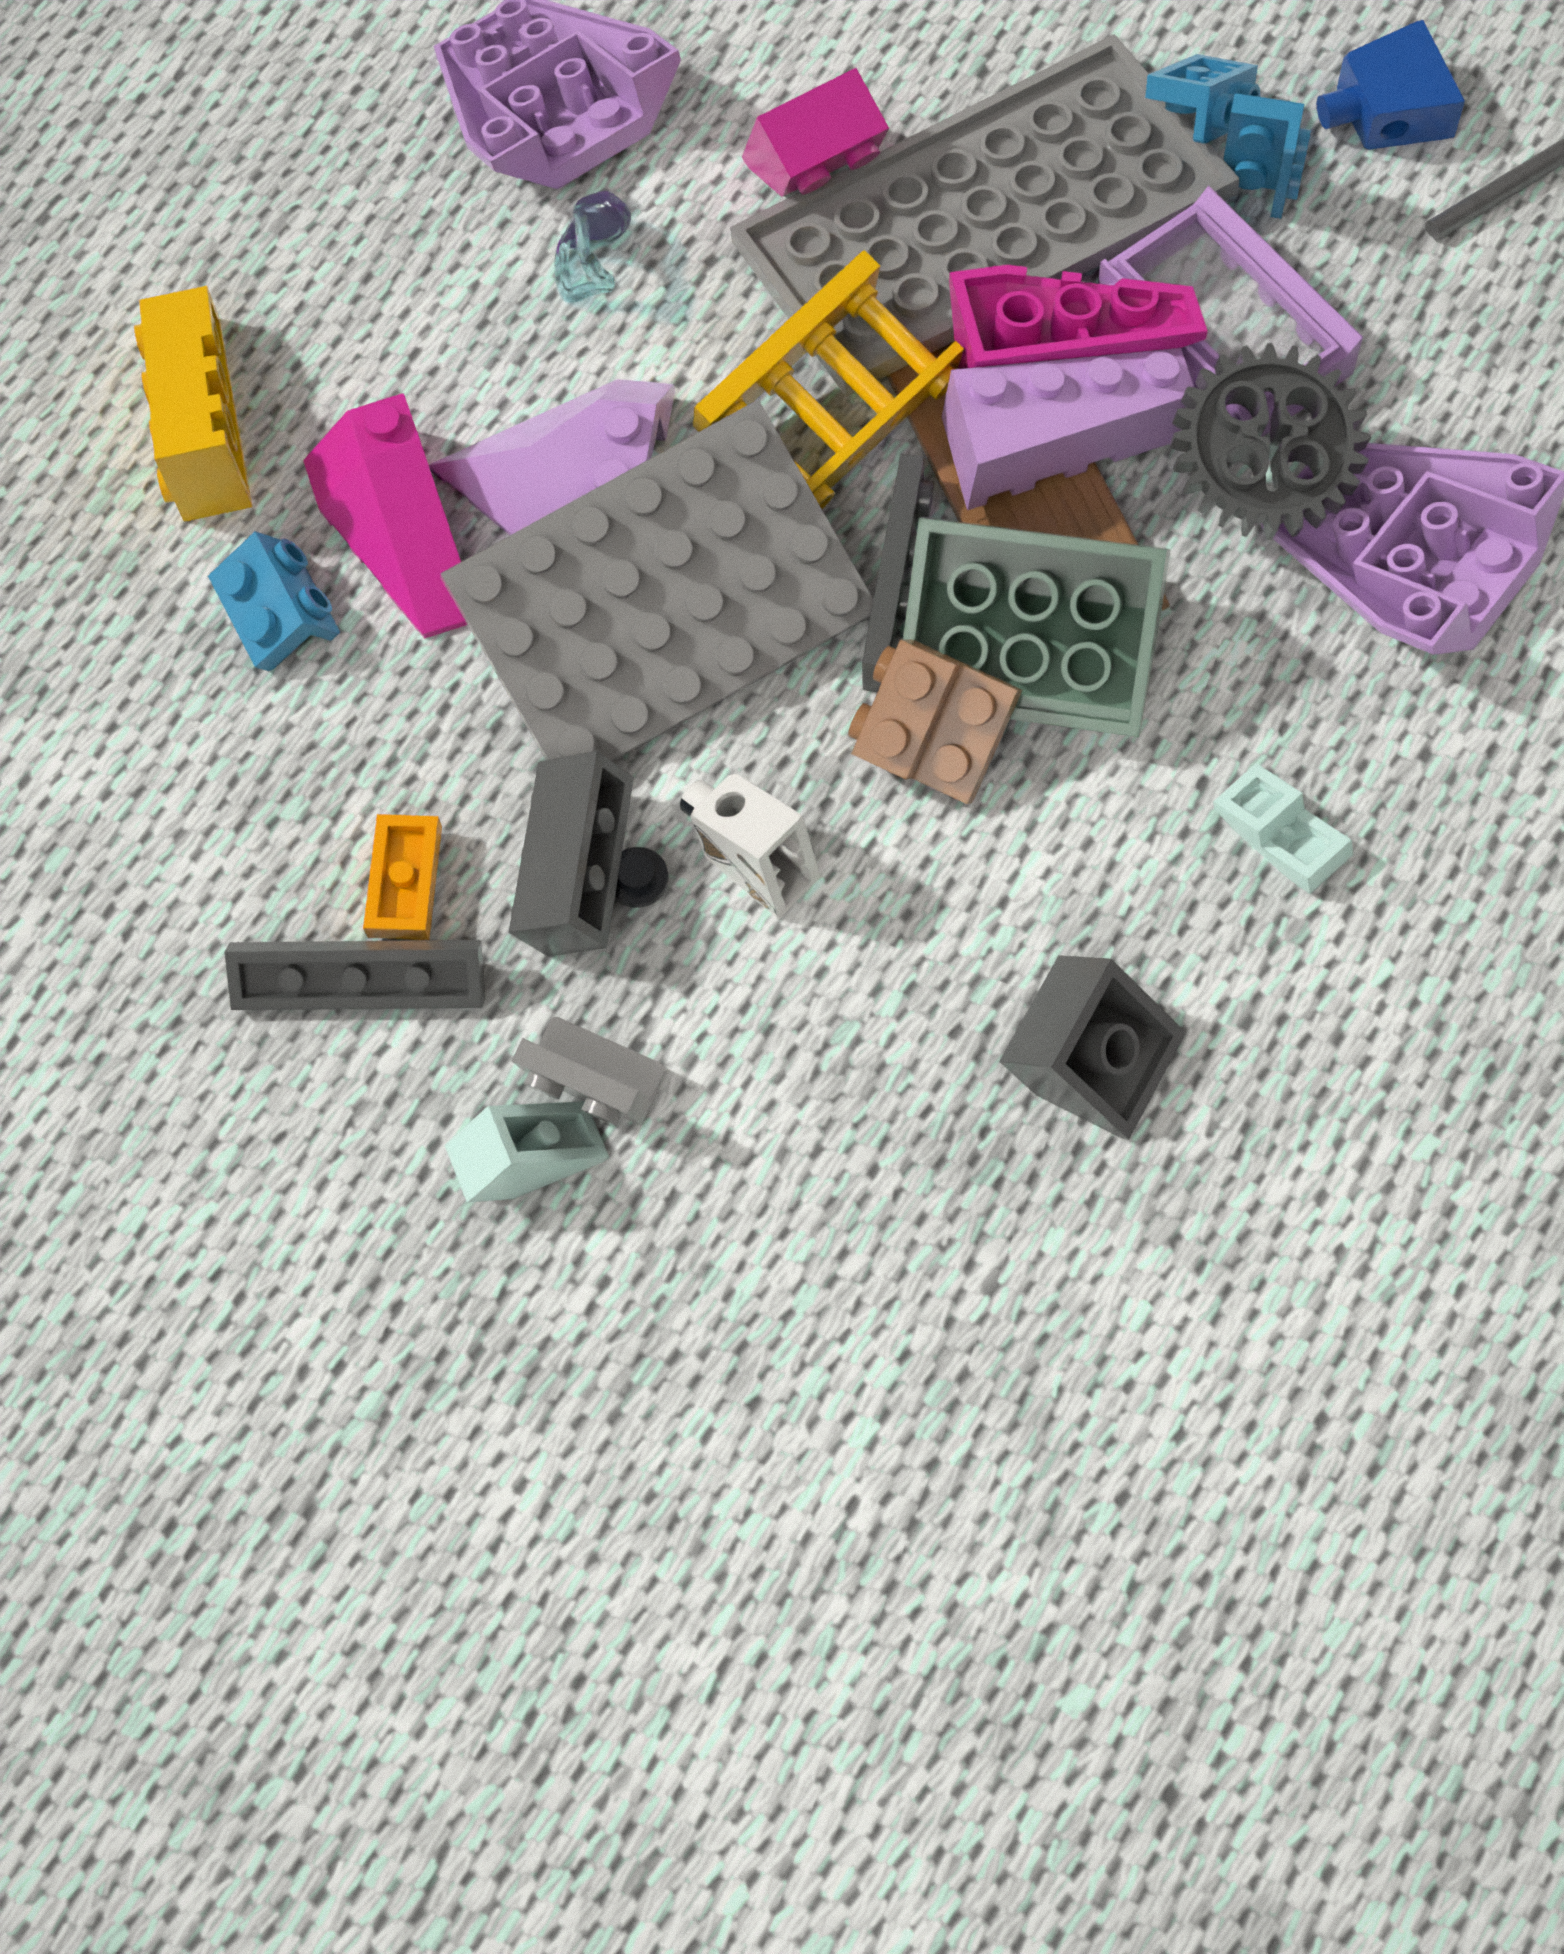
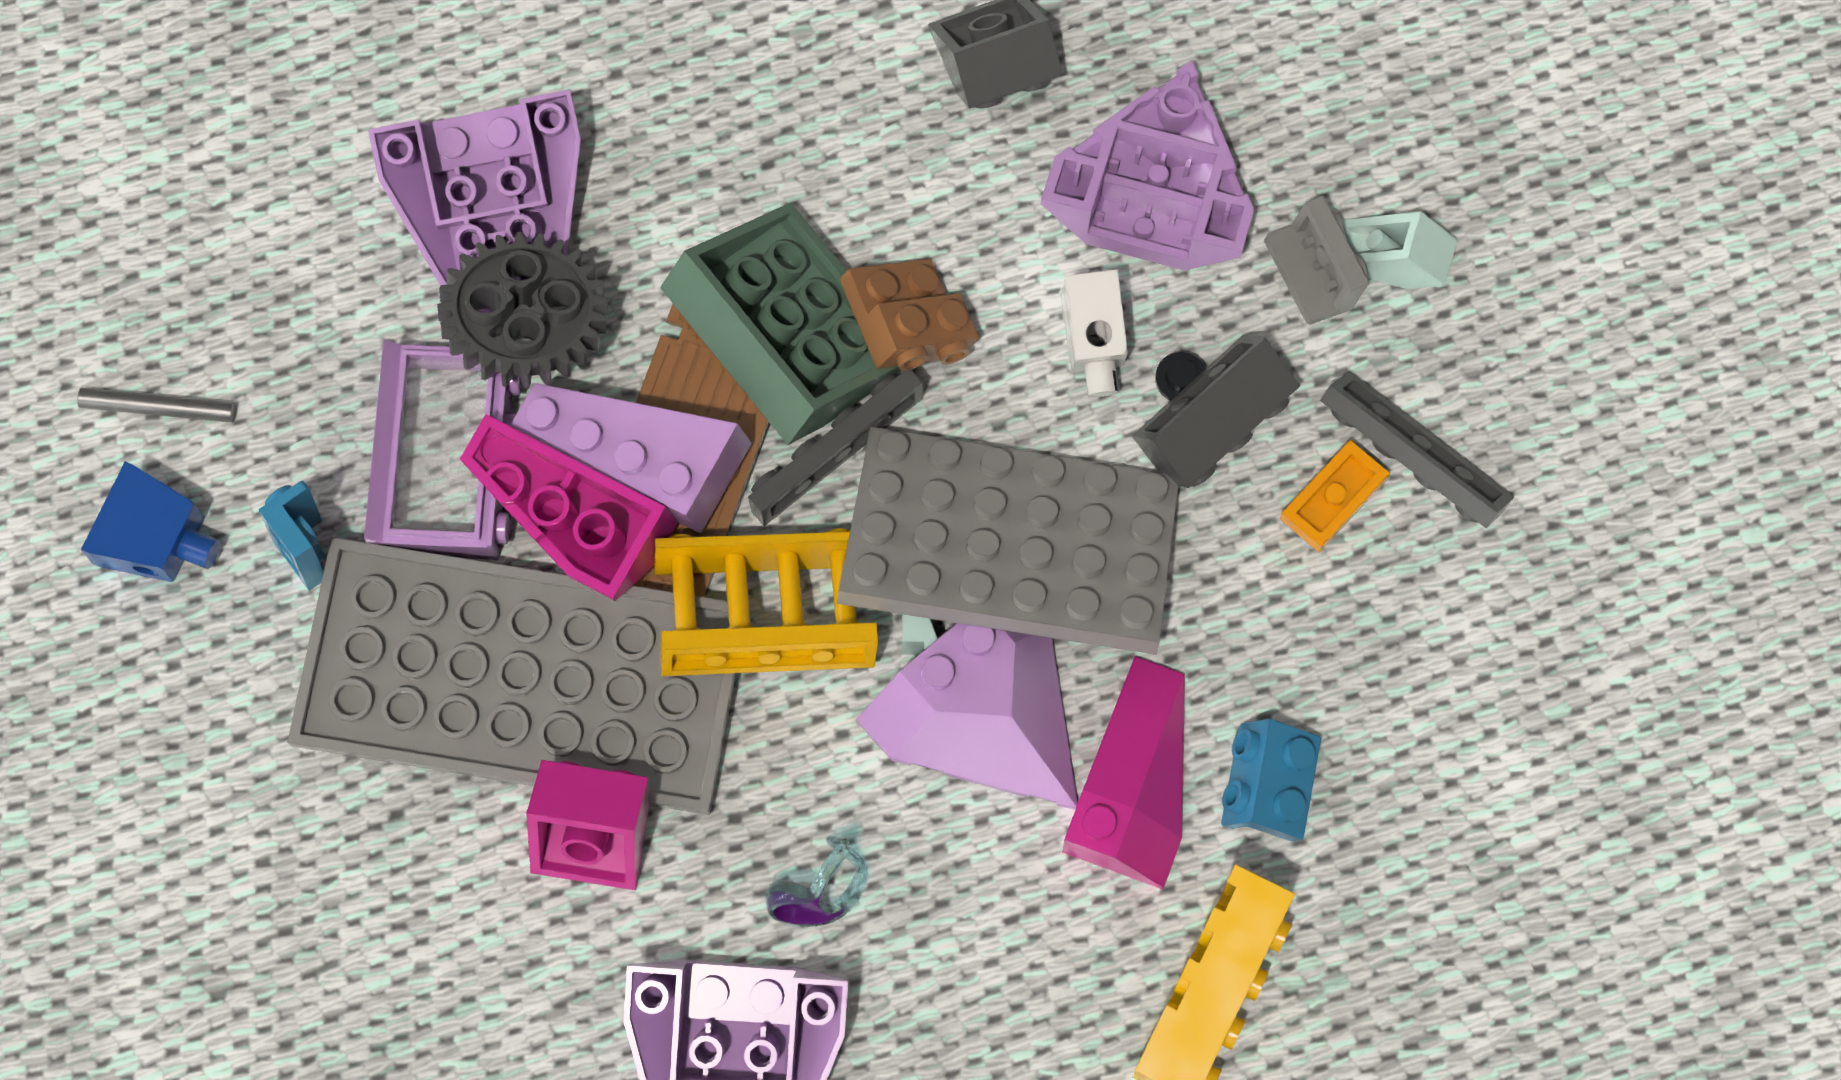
camera: 145 degrees left, 5 degrees up
dark azure bracket [1145,54,1260,144] -> none
light aqua slope [1213,763,1353,894] -> none
none -> lavender wedge [1041,60,1254,271]

